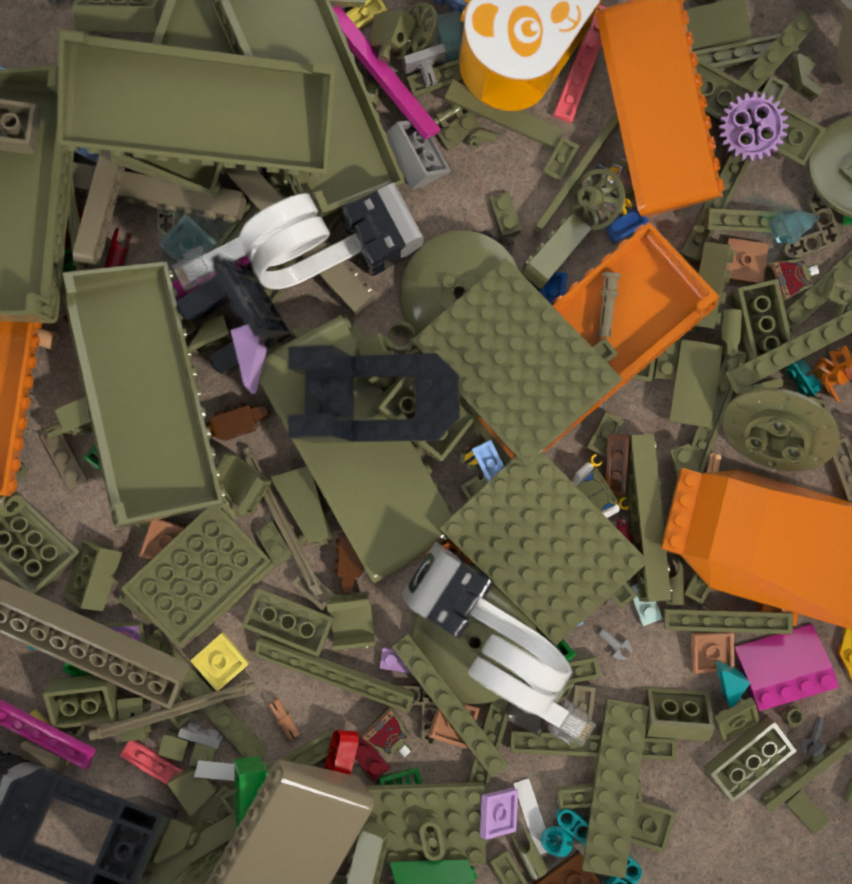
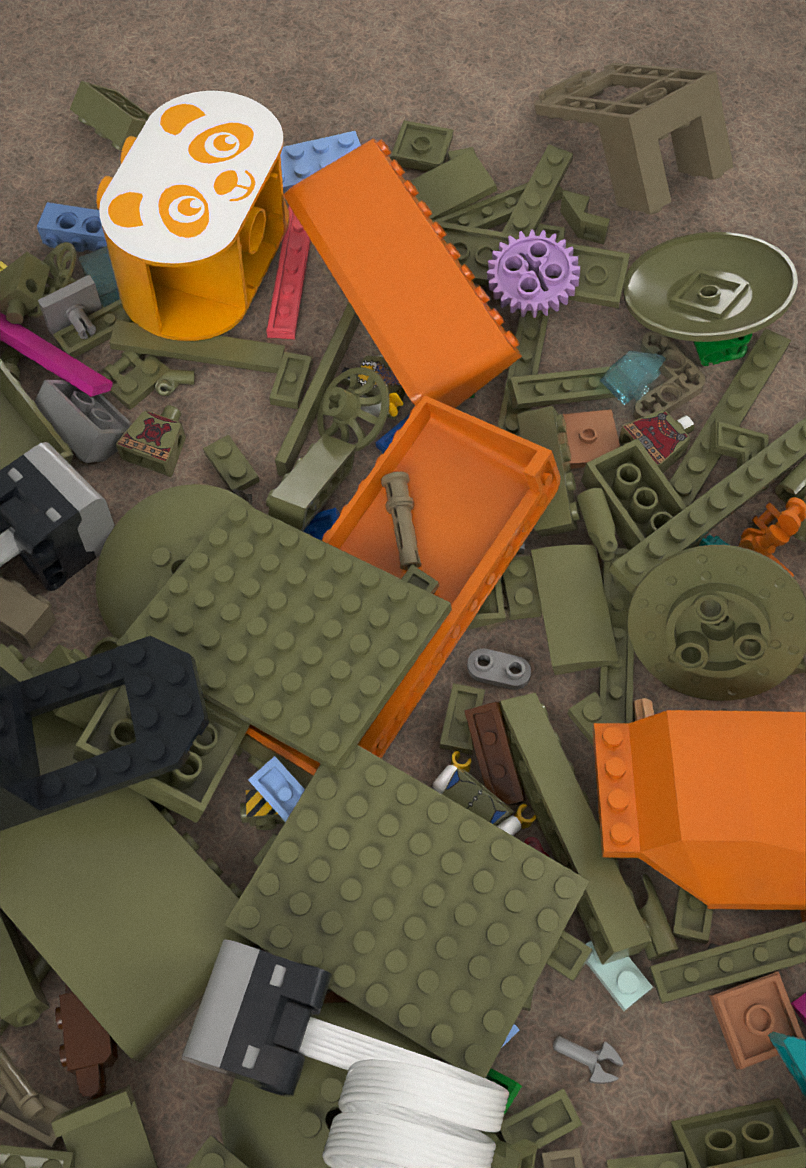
camera: 10 degrees left, 25 degrees down
none -> olive torso [116,405,186,477]
none -> light grey plate [467,648,531,690]

